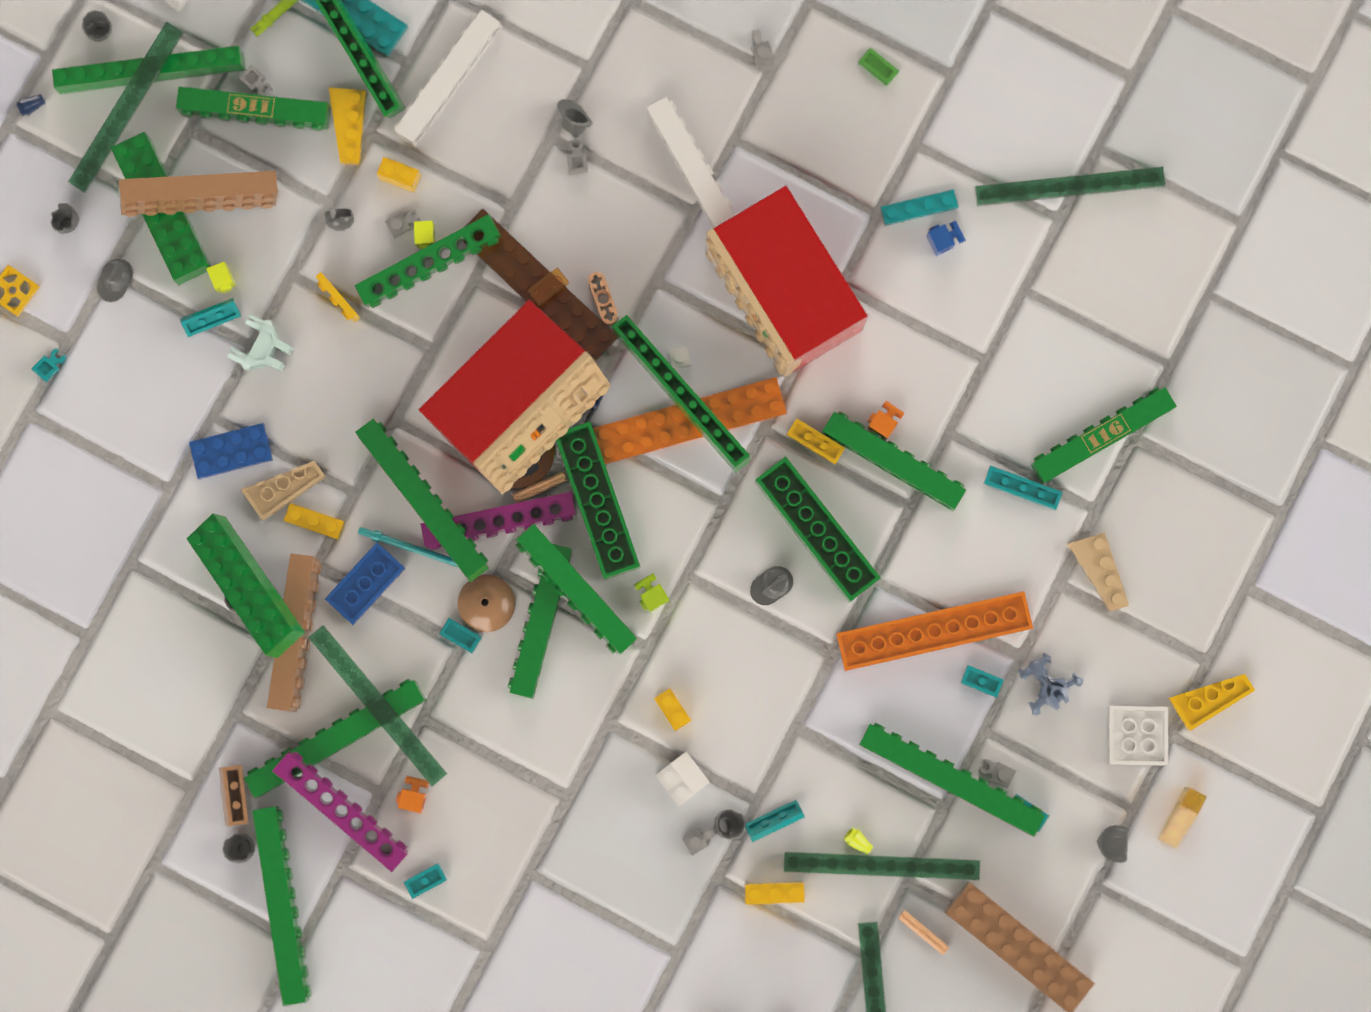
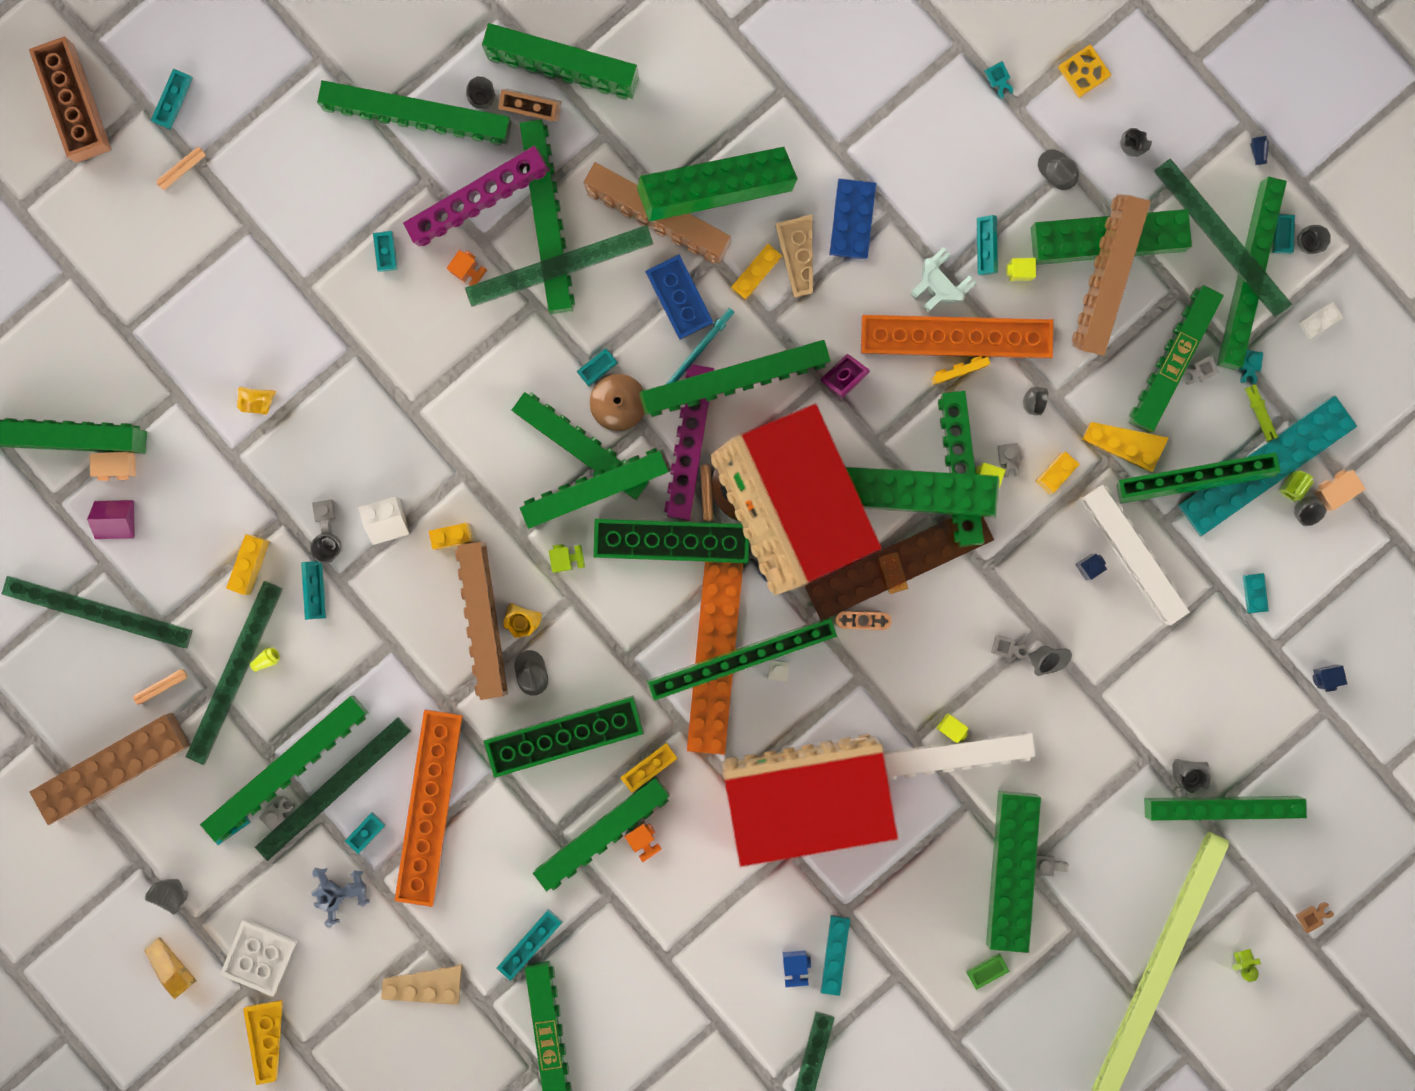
camera: 110 degrees right, 5 degrees up
none -> yellow hair [237,386,276,415]
none -> clear green plate [255,717,411,861]
none -> medium nougat brick [455,542,508,700]
none -> green brick [482,23,639,100]
none -> yellow hair [503,603,542,638]
none -> magenta slope [820,353,870,401]
none -> green brick [845,467,1000,517]
none -> orange plate [861,315,1053,359]
none -> neon yellow brick [936,713,969,744]
none -> green brick [986,791,1041,953]
none -> dark blue brick [1075,553,1107,580]
none -> teal plate [1240,350,1264,385]
none -> teal tile [1272,214,1295,254]

